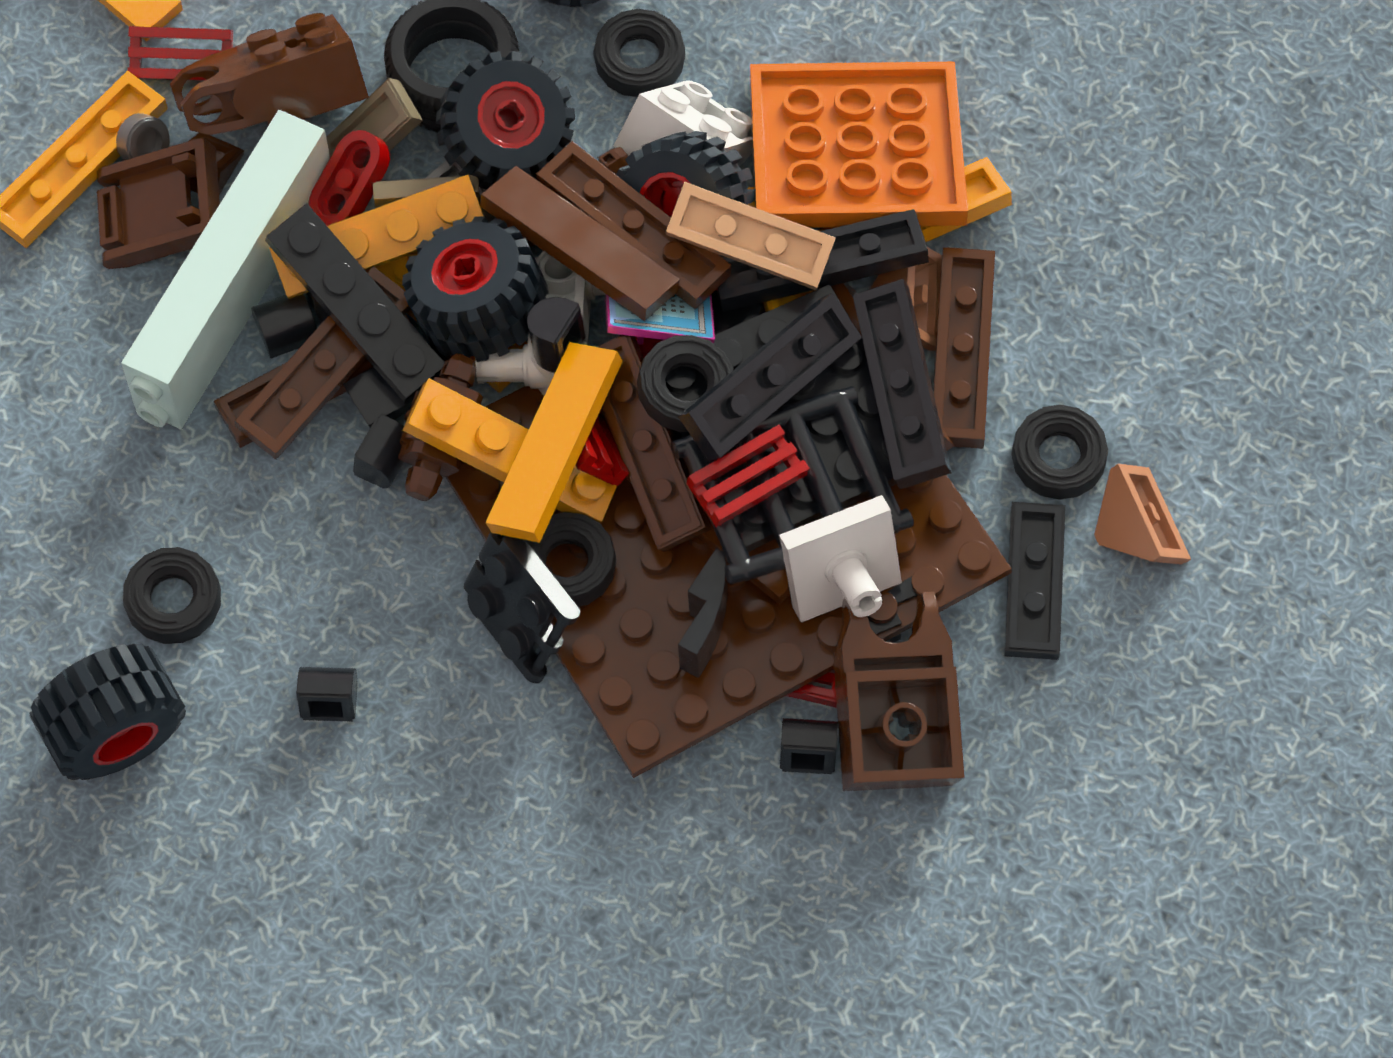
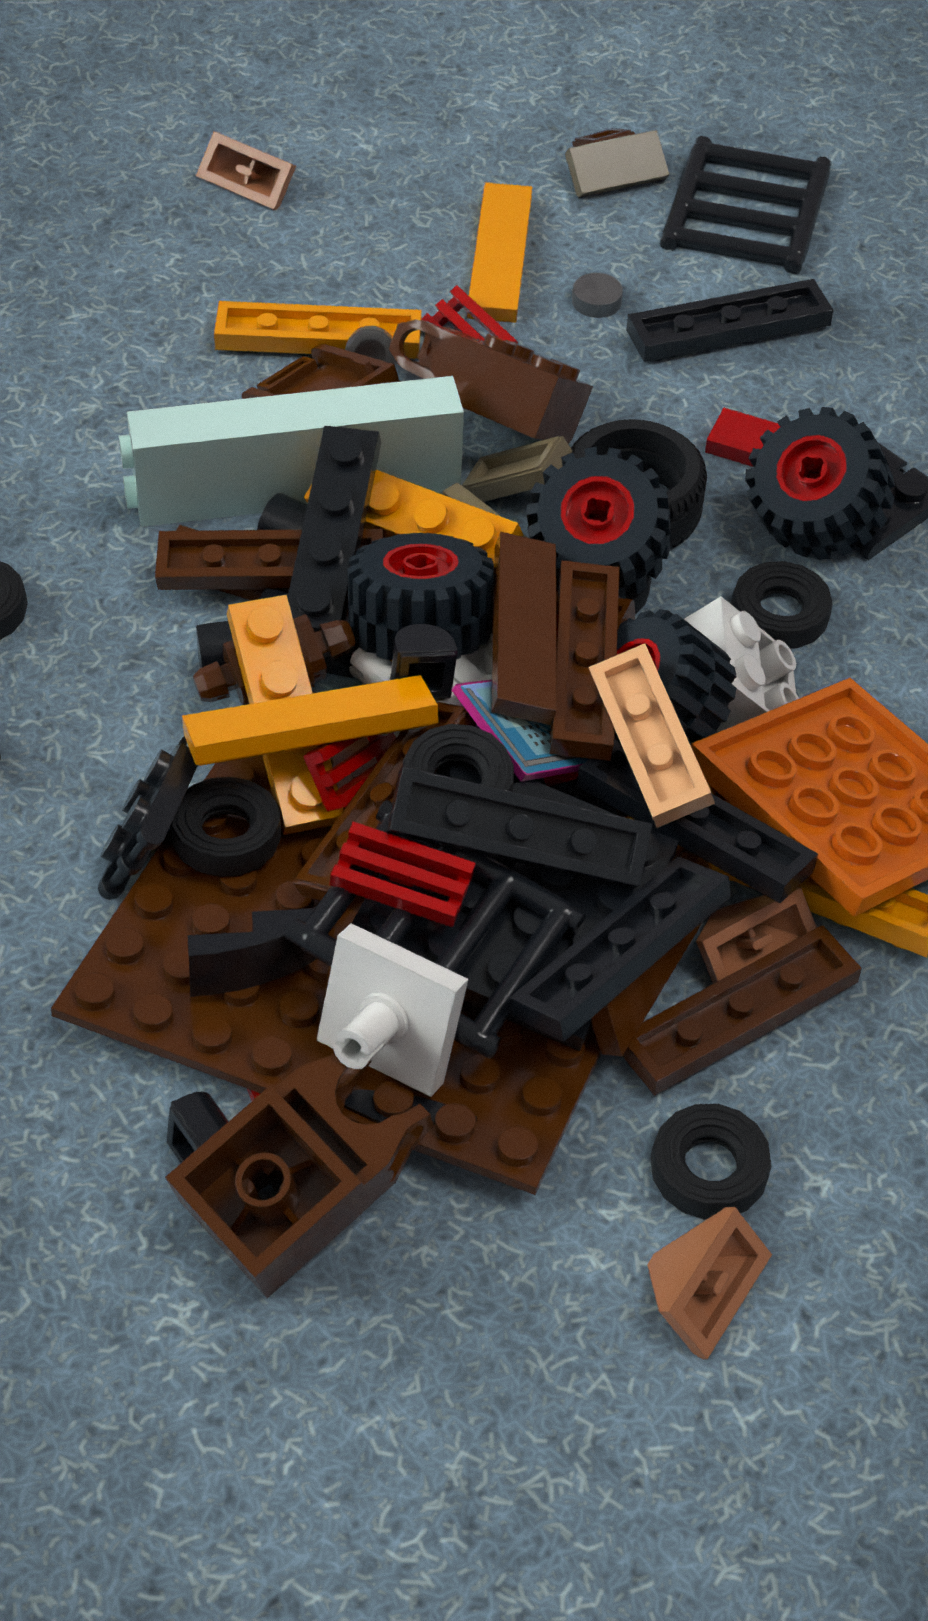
camera: 50 degrees right, 15 degrees down
red plate [309,130,390,226] -> none
black tile [1004,502,1065,660] -> none

